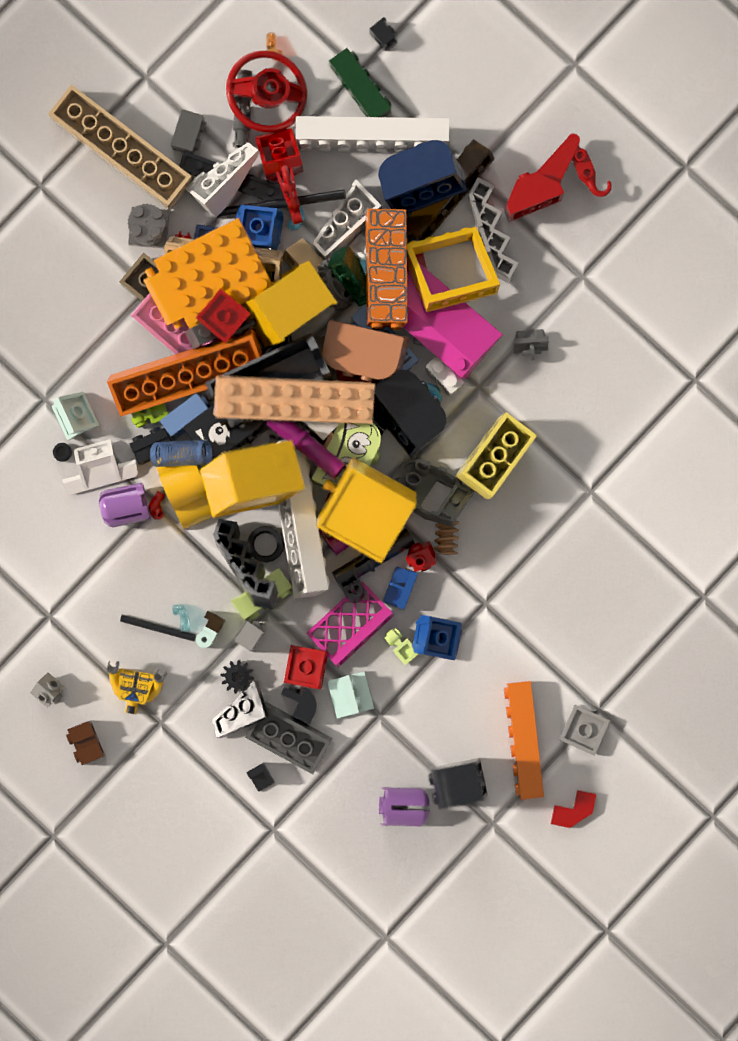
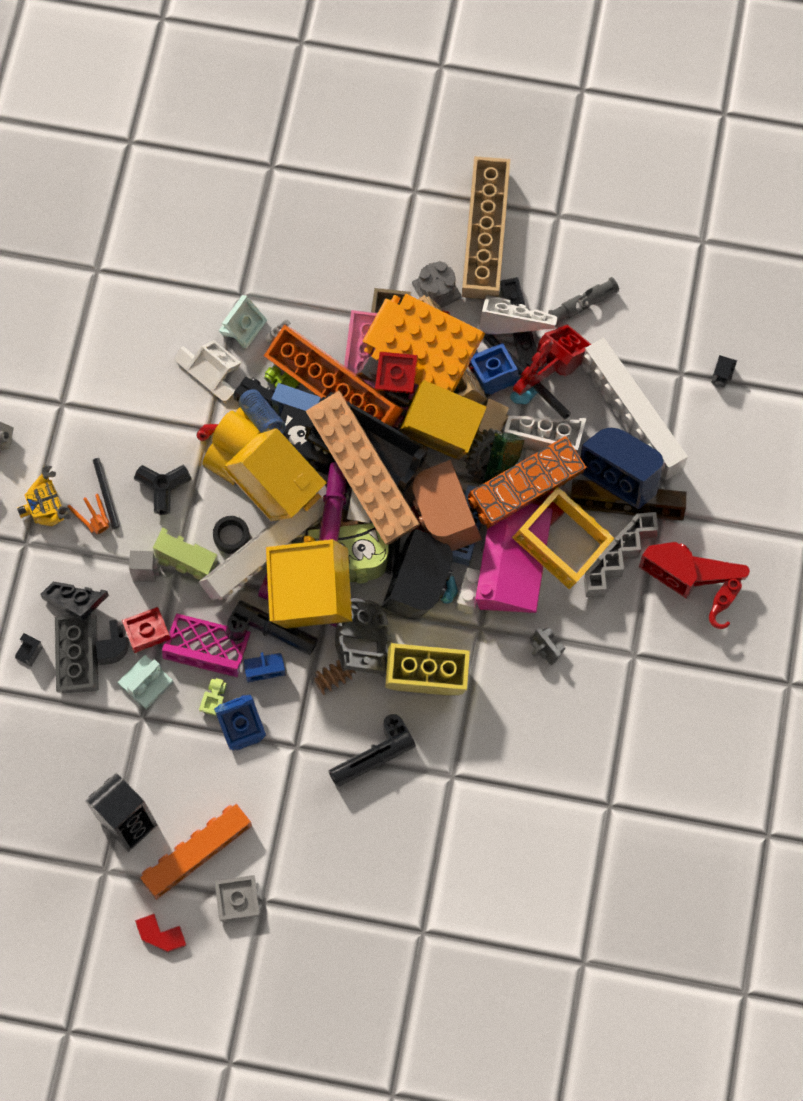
camera: 55 degrees right, 15 degrees down
black plate [53,443,72,462] -> none
medium lavender cylinder [99,483,151,528] -> none
dark grey brick [171,109,207,154] -> none
clear light blue arm [172,604,190,631] -> none
leg [196,611,226,648] -> none
black brick [213,519,278,610] -> none
black gear [220,660,255,694] -> none
red piece [226,50,307,133] -> none
clear orange arm [266,33,283,61] -> none
dark green brick [329,48,392,117] -> none
medium lavender cylinder [379,787,430,827] -> none
red brick [406,541,437,572] -> none
none -> orange plant [67,494,110,534]
none -> black piece [134,464,192,515]
none -> light grey gear [265,320,291,343]
none -> black piece [328,714,416,788]

